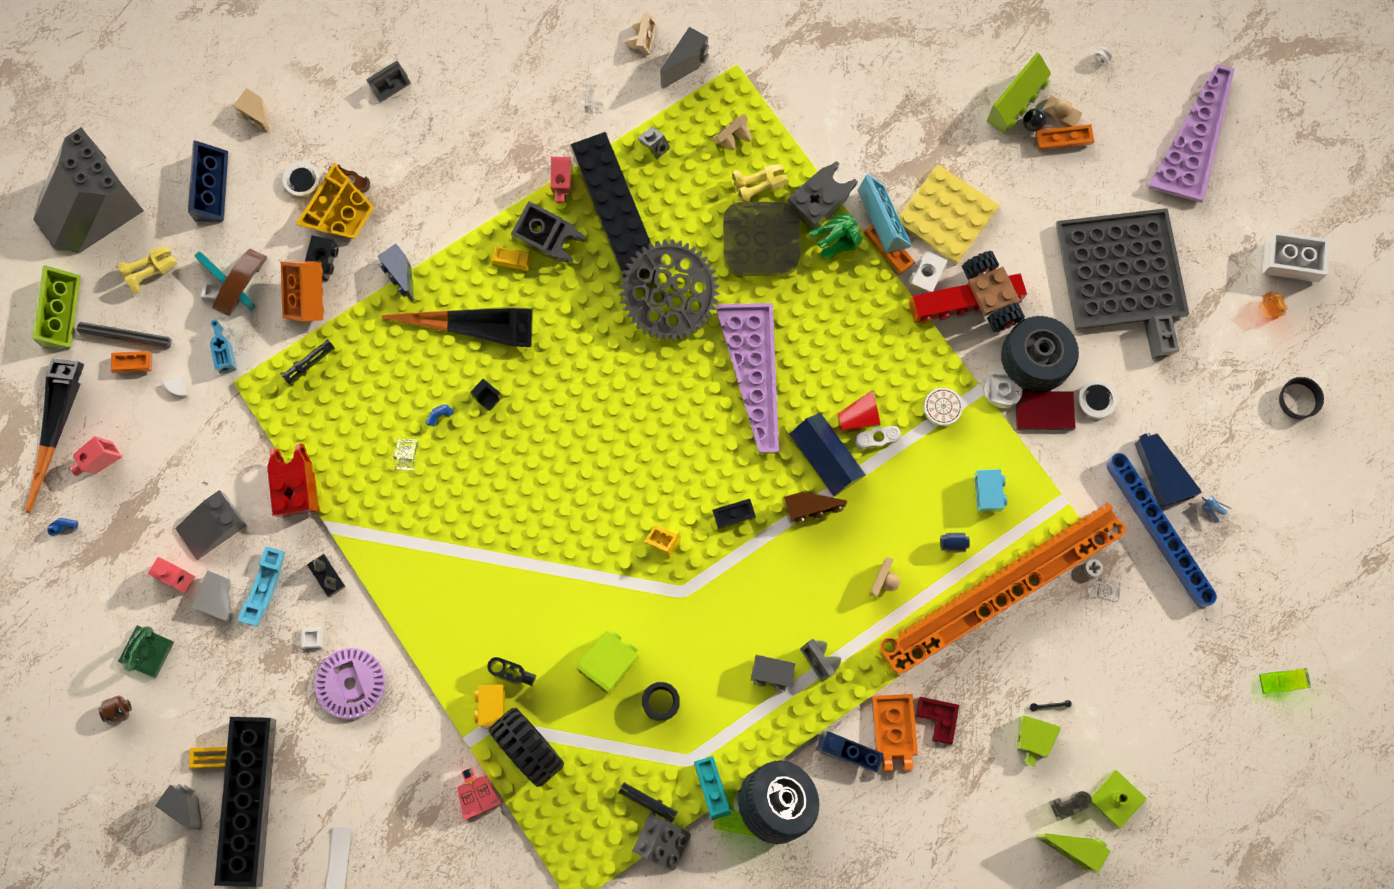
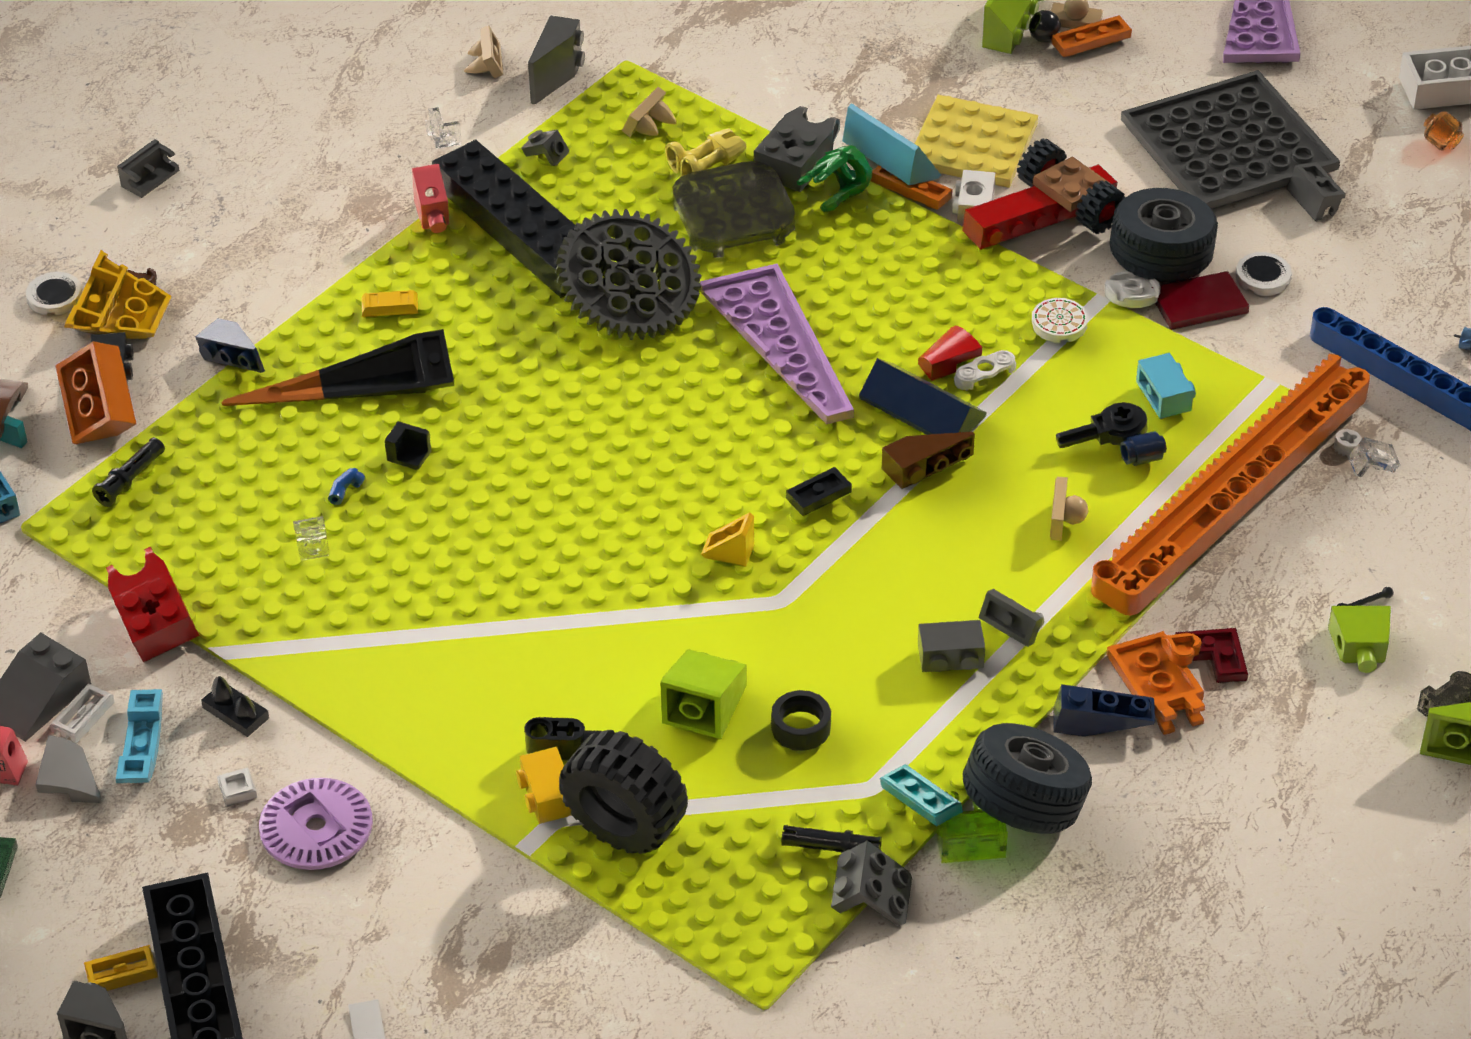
camera: 15 degrees left, 30 degrees down
coral torso [457,768,503,820] -> none
dark grey brick [511,201,586,265] -> none
dark blue slope [1135,433,1202,508] -> none
none -> white tile [50,684,115,744]
none -> black piece [1056,402,1148,448]
none -> orange tile [1162,633,1202,666]

